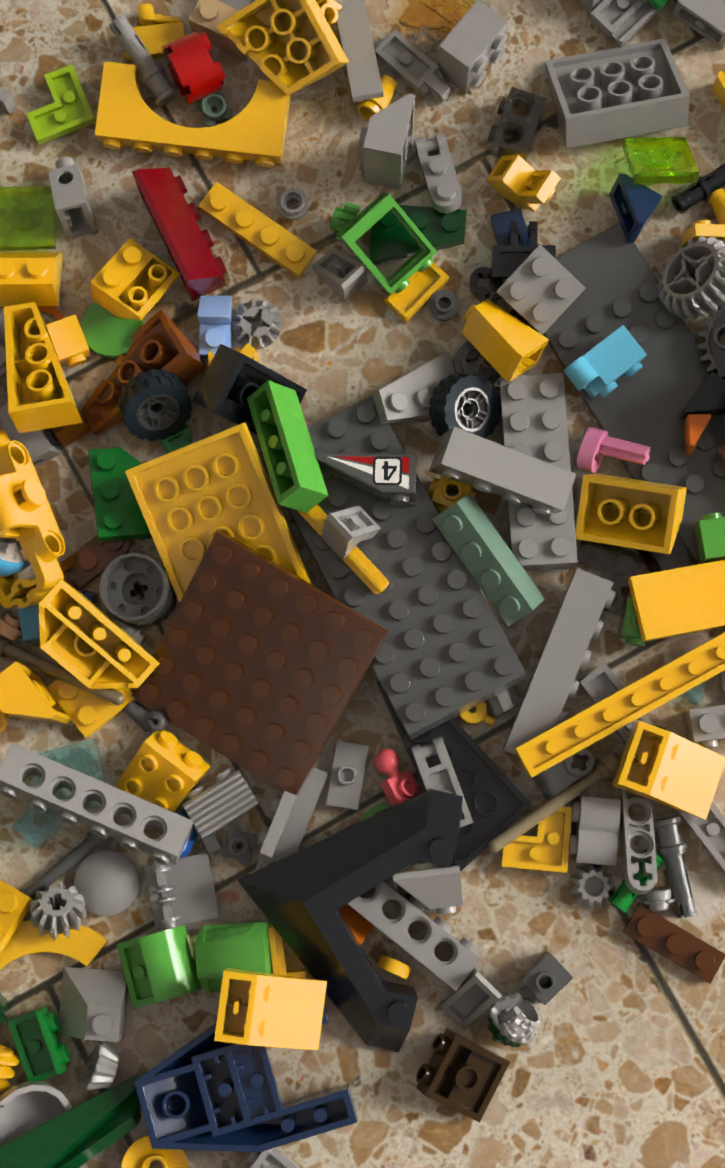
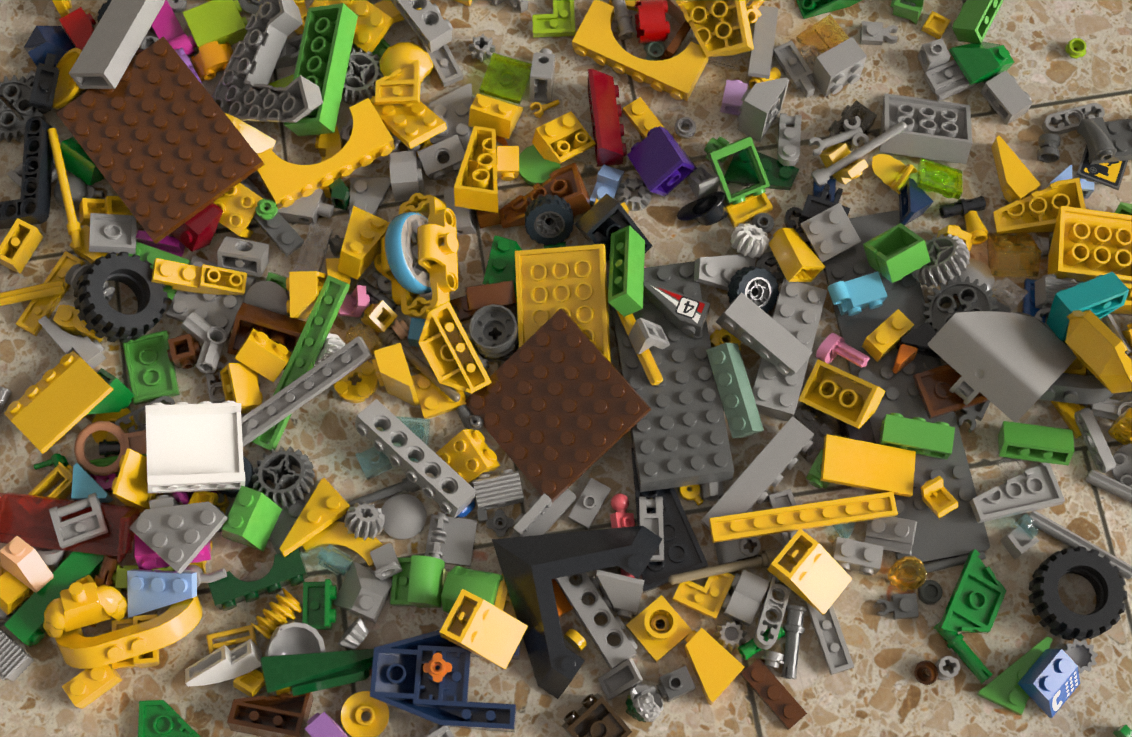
camera: 15 degrees right, 10 degrees down
none -> clear light blue brick [317,544,354,576]
none -> light grey bracket [370,543,403,581]
none -> orange plate [423,653,452,683]
none -> reddish brown slope [465,280,516,310]
none -> yellow hand [530,99,560,118]
none -> yellow plant [626,595,692,663]
none -> dark purple slope [627,126,697,197]
none -> reddish brown tile [660,20,691,60]
none -> black piece [677,191,728,226]
none -> yellow slope [684,628,744,705]
none -> lavender brick [720,80,748,116]
none -> white gear [730,223,769,258]
none -> light grey bar [808,116,869,156]
none -> light grey piece [811,122,907,188]
none -> yellow brick [861,309,914,362]
none -> bright green piece [863,223,931,283]
none -> yellow piece [872,154,918,194]

